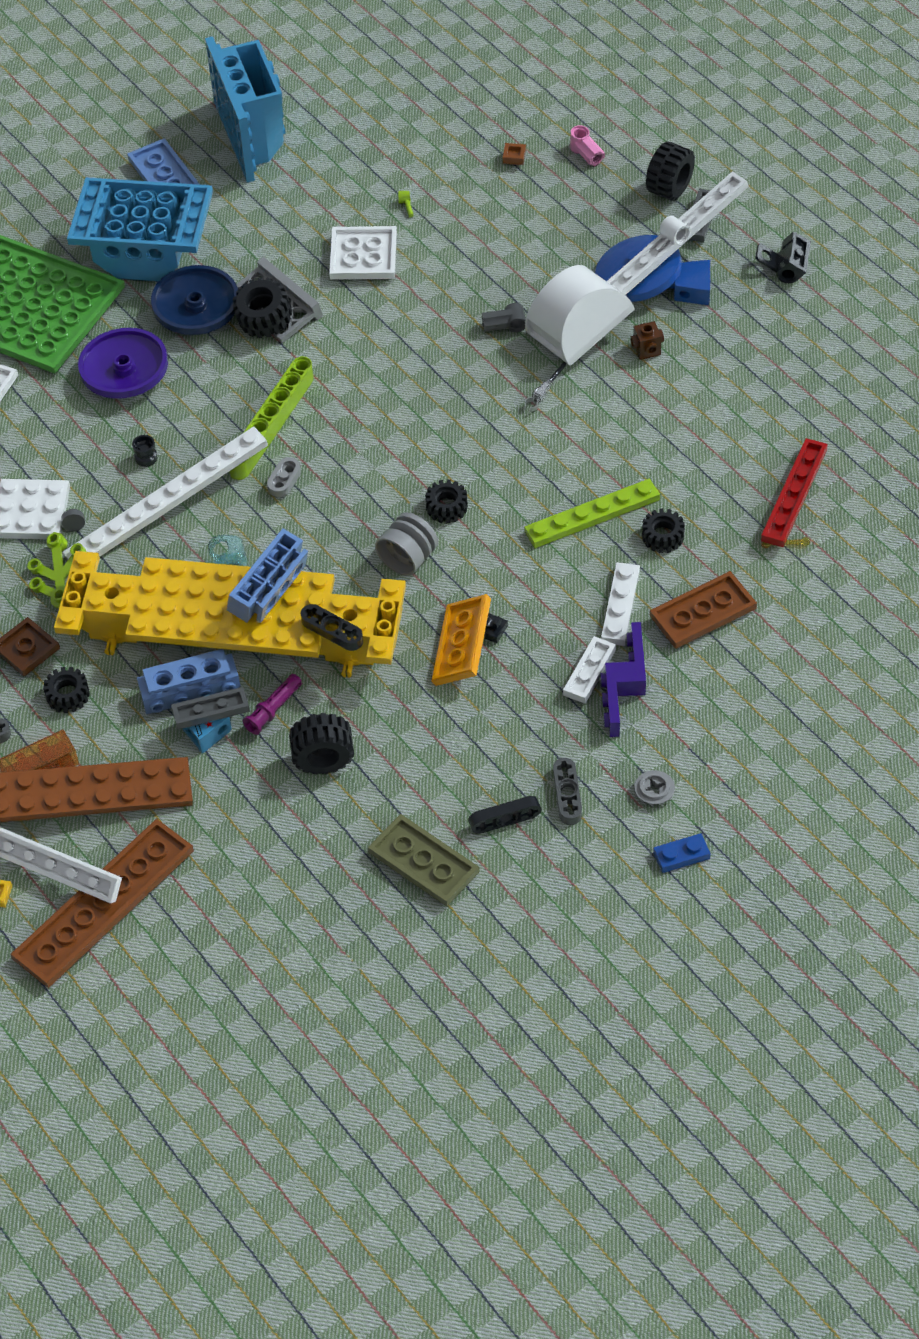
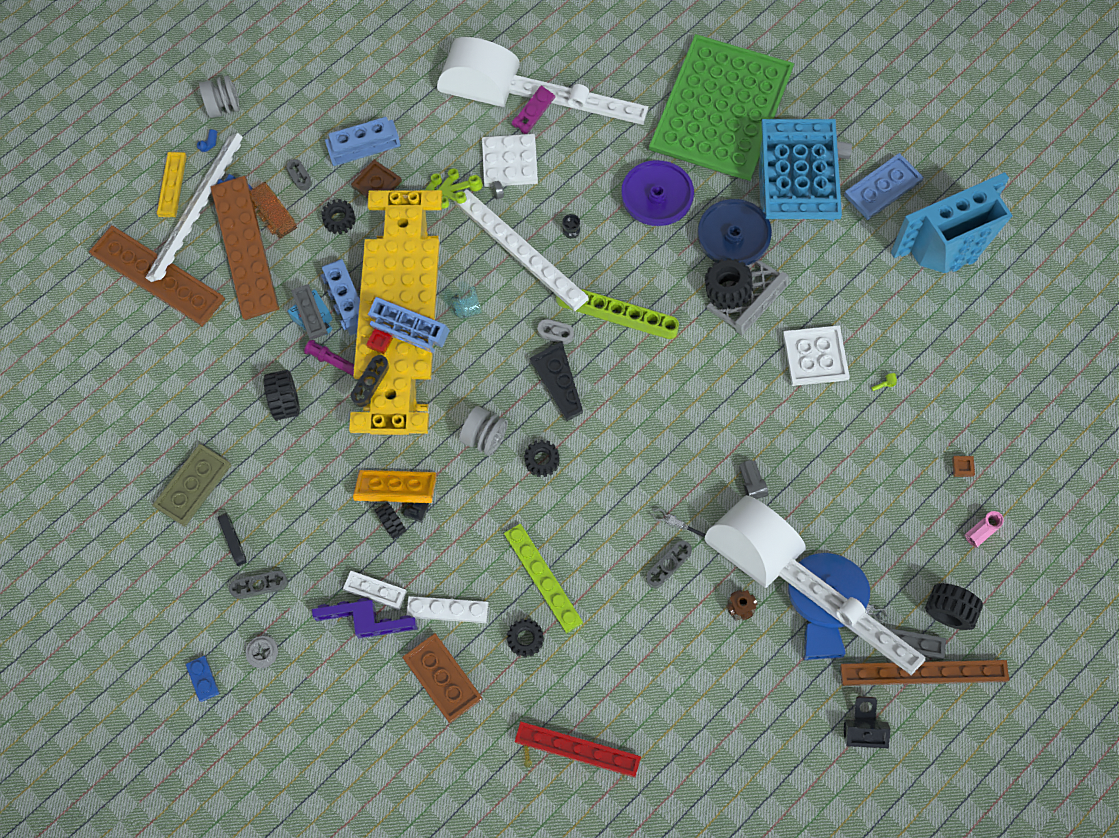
camera: 85 degrees right, 15 degrees up
none -> red plate [366,329,393,354]
none -> black tyre [374,501,407,540]
none -> black wing [529,341,583,422]
none -> dark grey beam [646,541,692,588]
none -> dark orange plate [840,660,1010,686]

